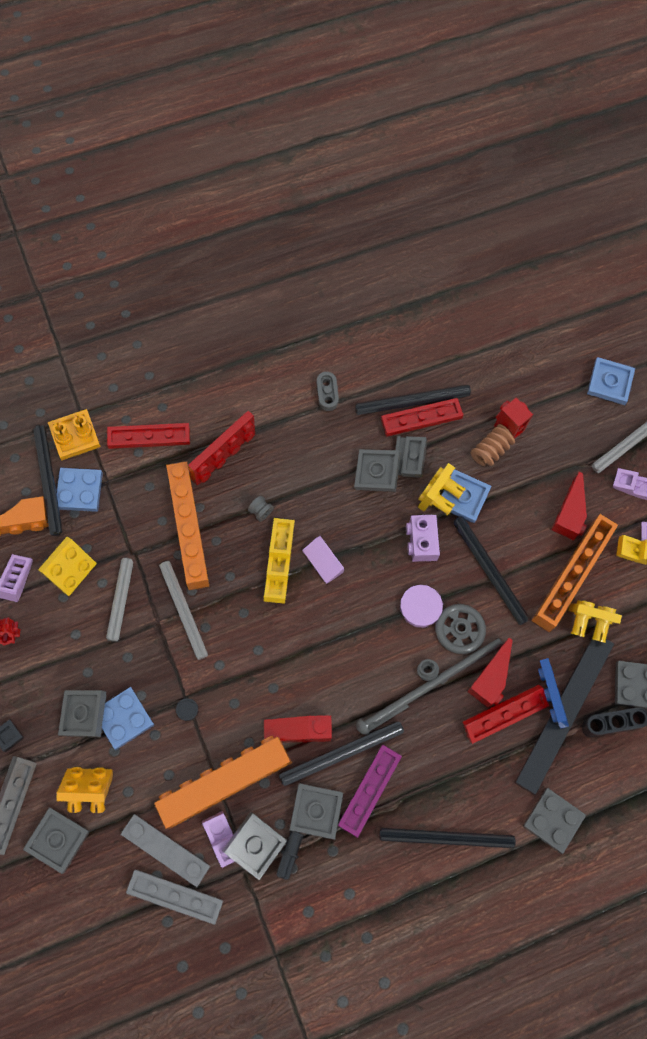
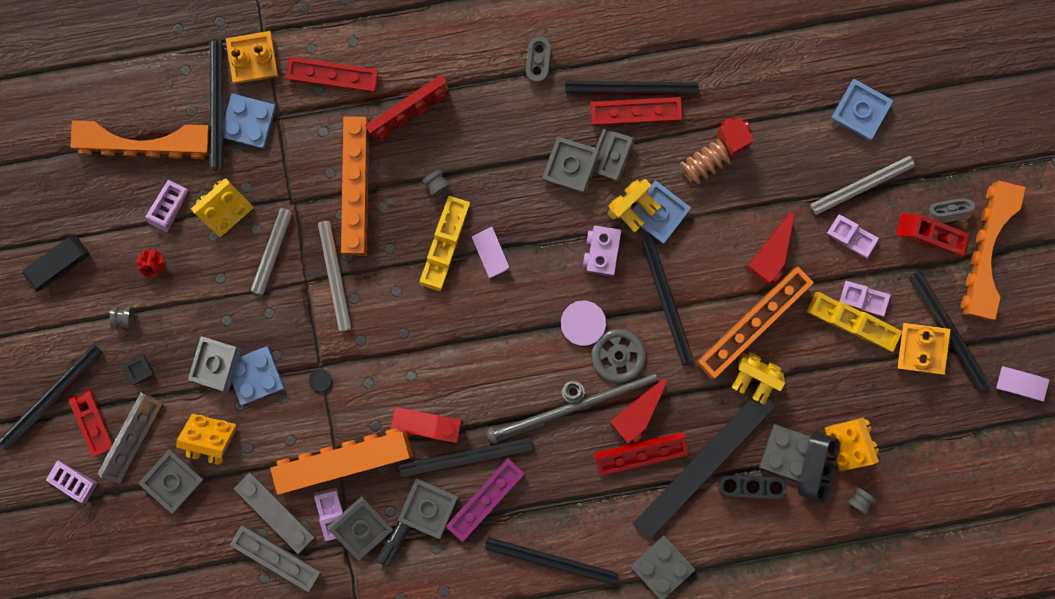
camera: 20 degrees right, 15 degrees up
blue plate [538,658,569,729] -> none

